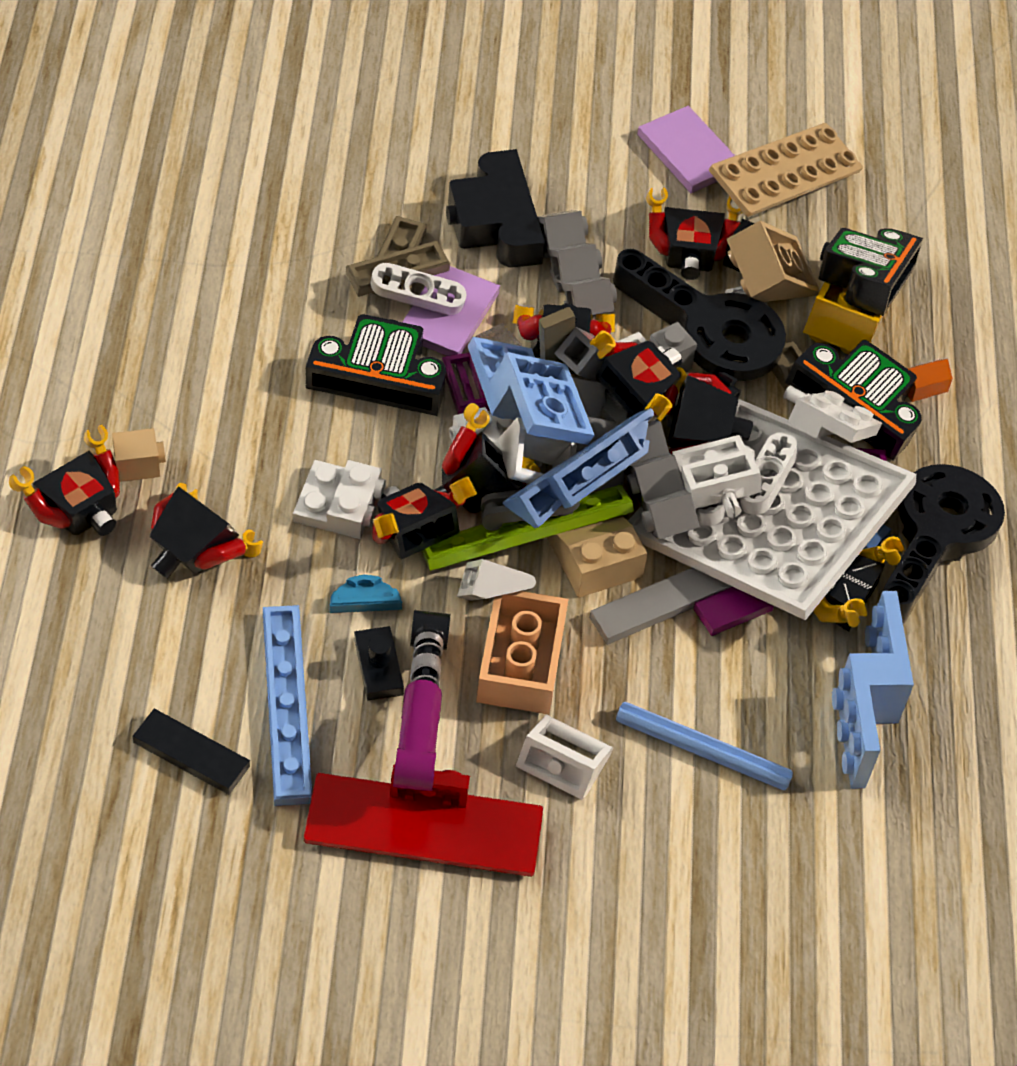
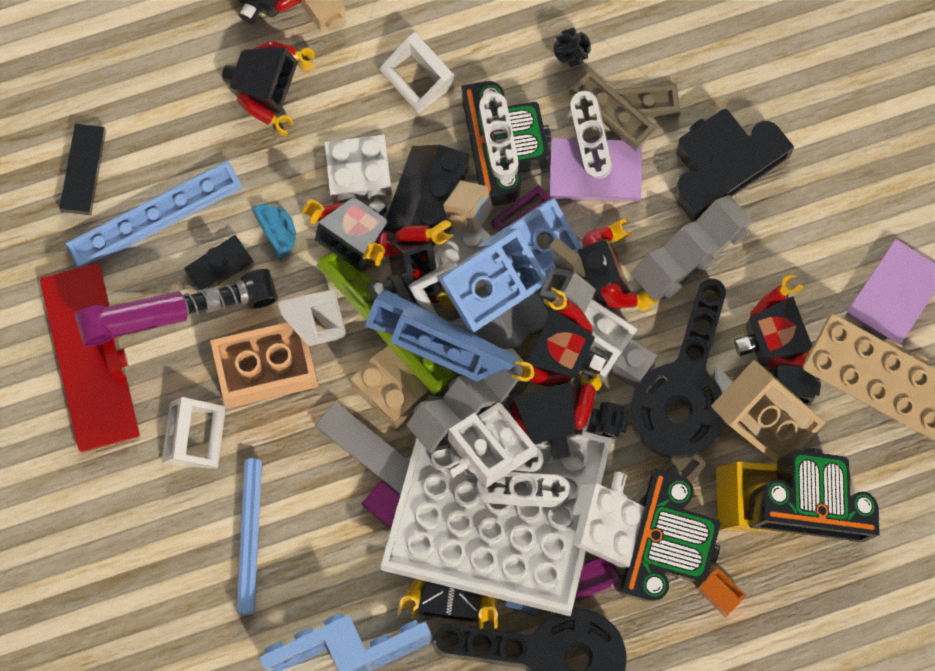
camera: 75 degrees right, 20 degrees up
none -> white tile [379,32,454,113]
none -> black slope [386,144,469,246]
none -> tan brick [443,180,493,233]
none -> white beam [479,92,518,180]
none -> black gear [553,28,591,67]

